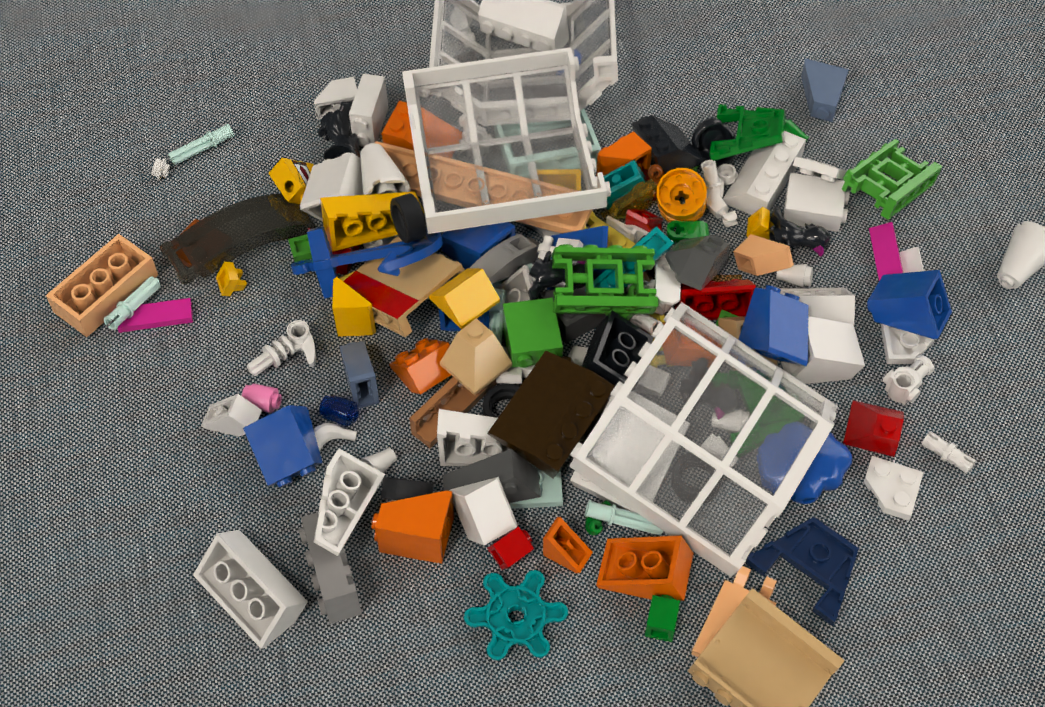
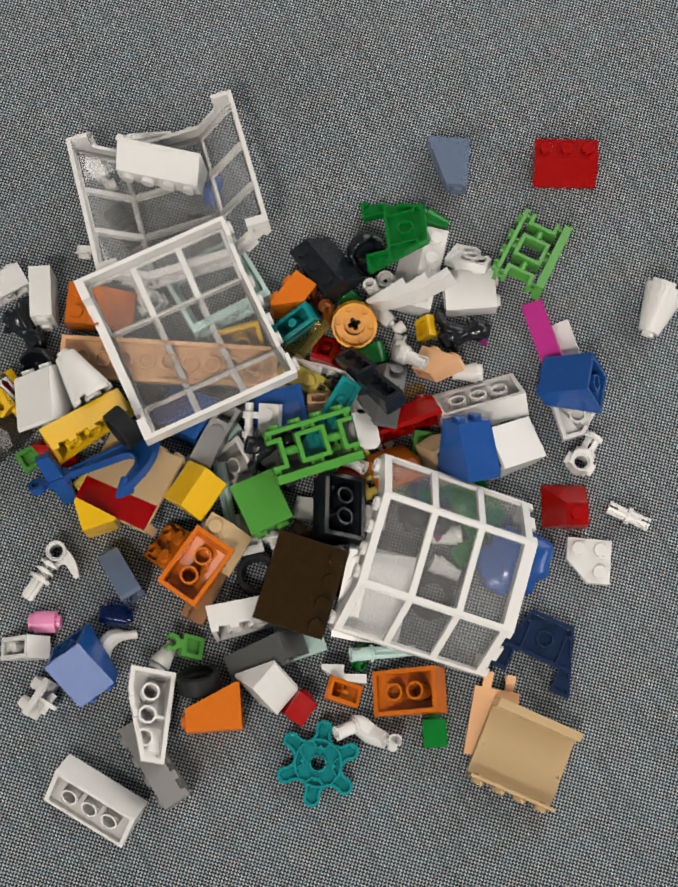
camera: 20 degrees left, 20 degrees up
none -> white hips [17,676,59,721]
none -> orange slope [157,524,235,610]
none -> bright green plate [164,633,205,661]
none -> white slope [321,664,367,685]
none -> white arm [332,715,402,752]
none -> black slope [334,346,406,415]
none -> white slope [366,267,457,312]
none -> white arm [391,332,429,371]
none -> red slope [532,139,599,189]

